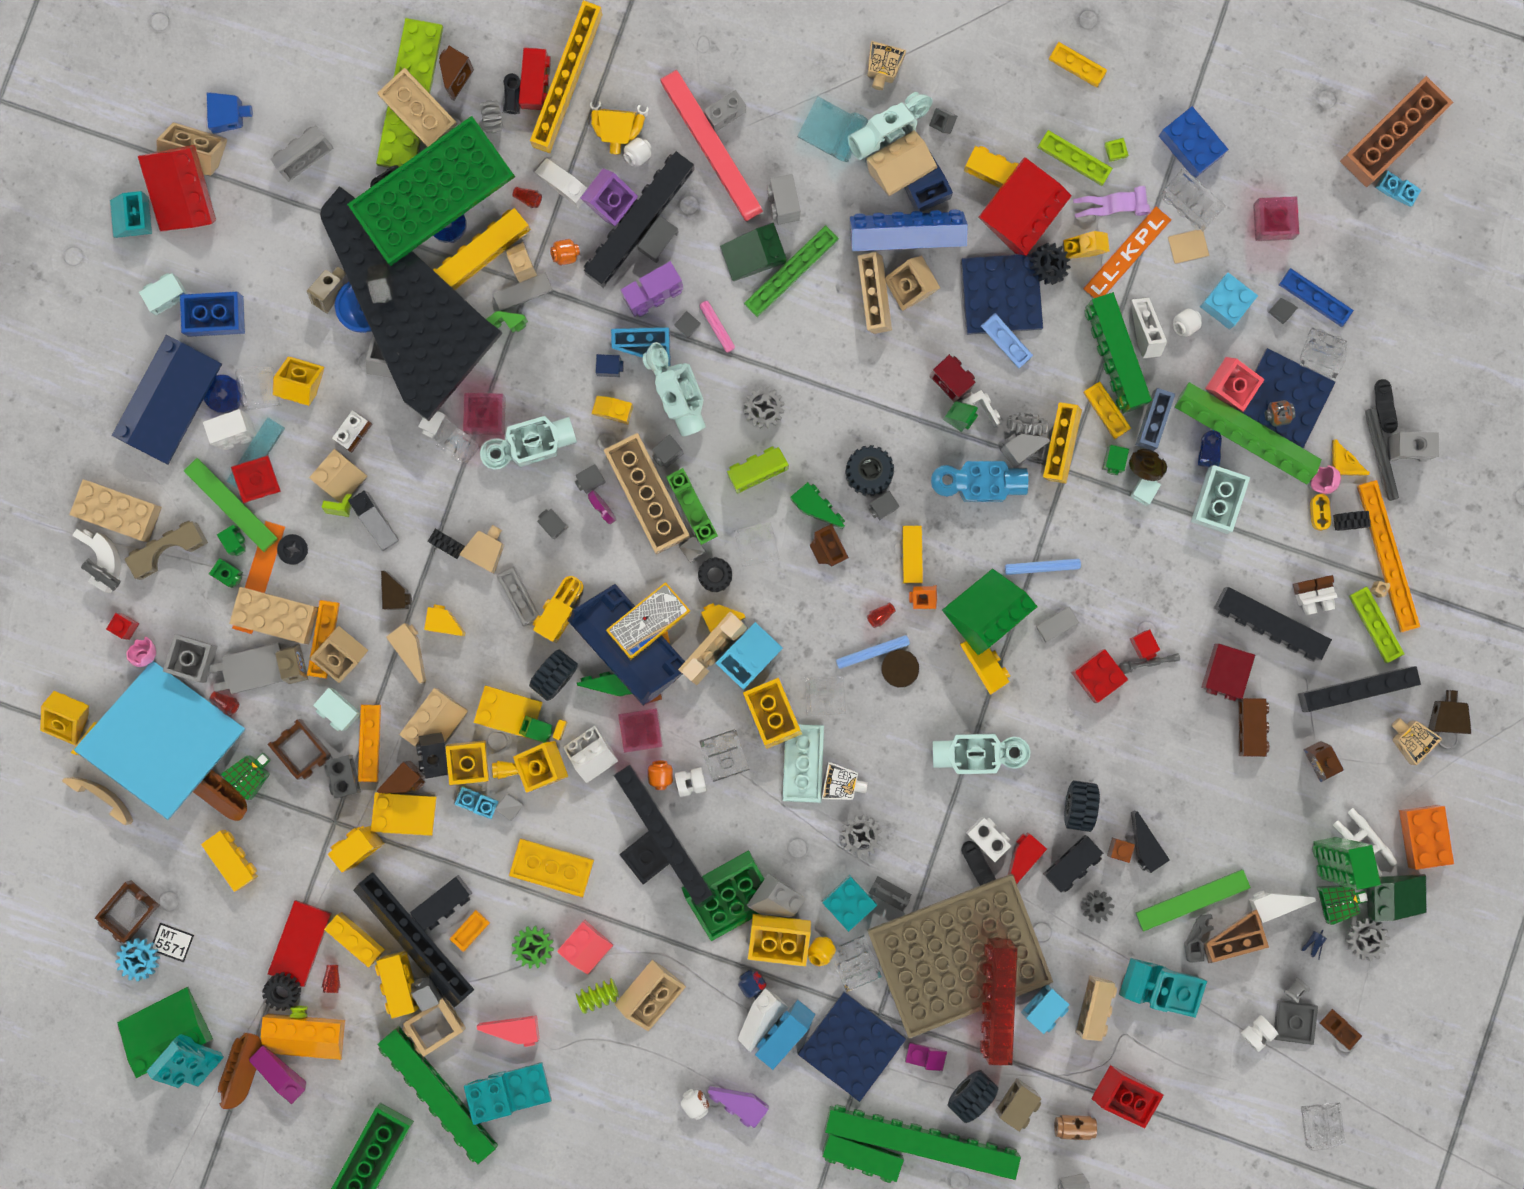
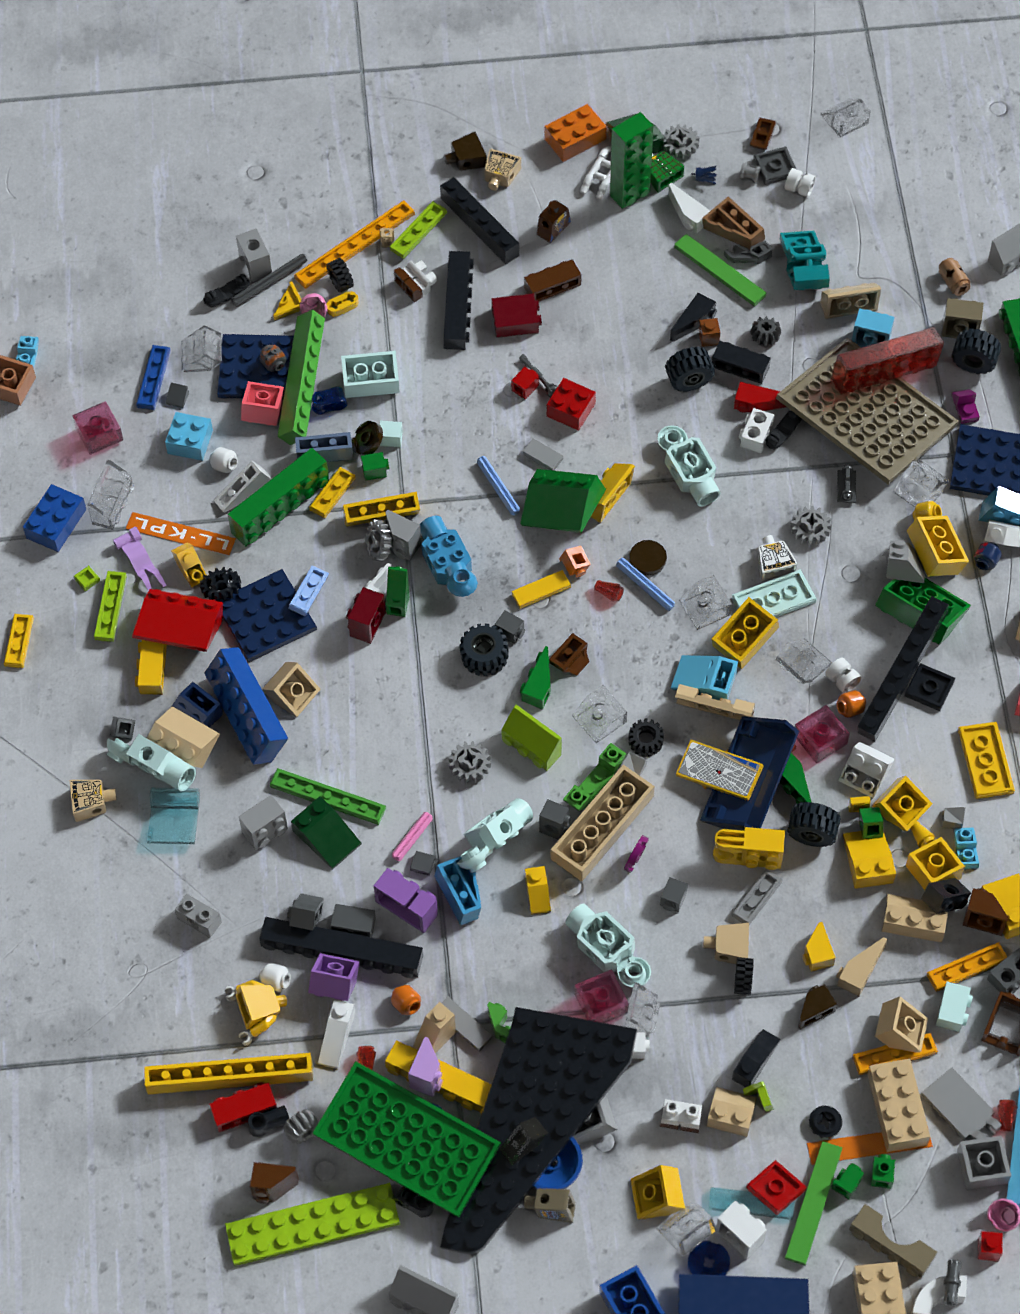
camera: 115 degrees left, 25 degrees down
dark tan torso [275,644,309,684] -> none
tan plate [377,68,457,147] -> none
dark grey brick [575,464,606,494] -> none
dark blue brick [596,354,624,377] -> none
coral beam [660,70,763,222] -> none
yellow slope [701,603,746,633] -> none
teal brick [822,875,877,932] -> none
tan brick [858,252,892,334] -> none
red slope [1091,1065,1164,1129] -> none
tan sticker [1168,229,1210,264] -> none
none -> dark grey brick [287,893,324,930]
none -> lavender slope [408,1037,443,1097]

